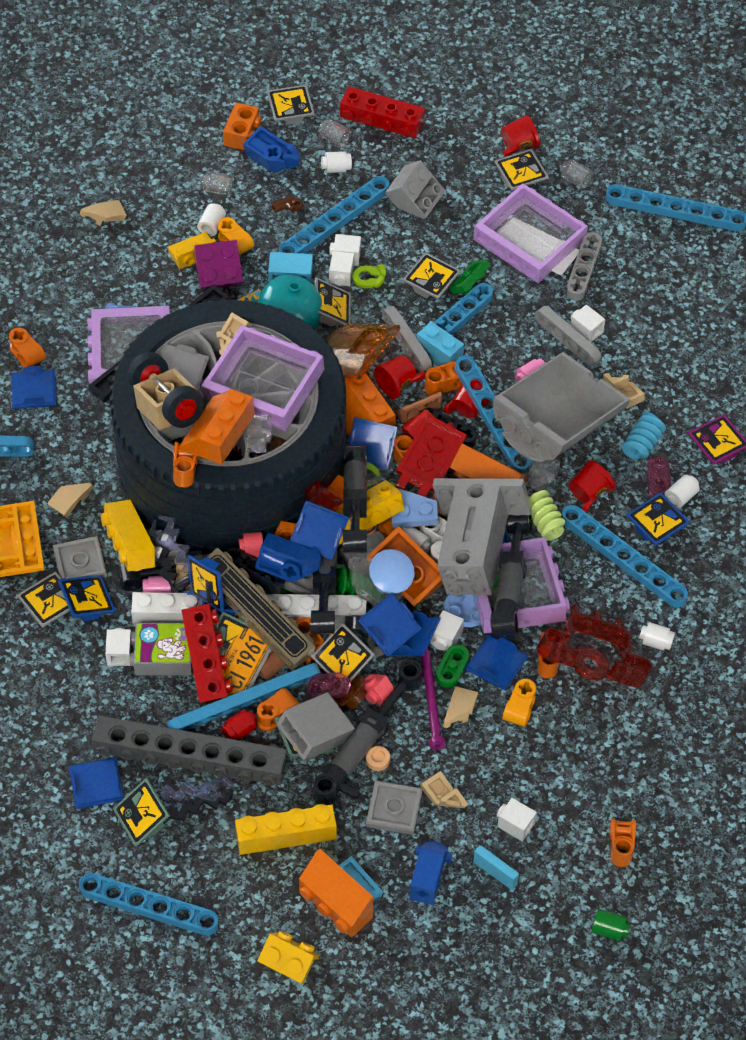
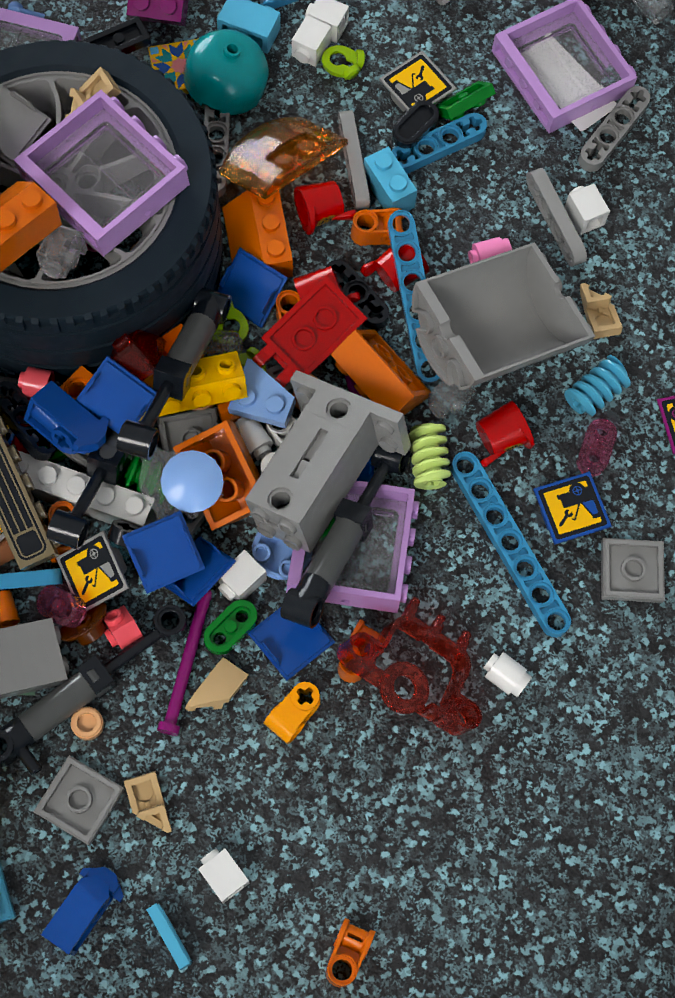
camera: 15 degrees right, 15 degrees up
piece [315,277,351,328] -> none
nougat slope [396,392,442,423] -> none
white brick [665,475,699,509] -> none
none -> black tile [392,100,439,149]
none -> light grey tile [601,538,665,603]

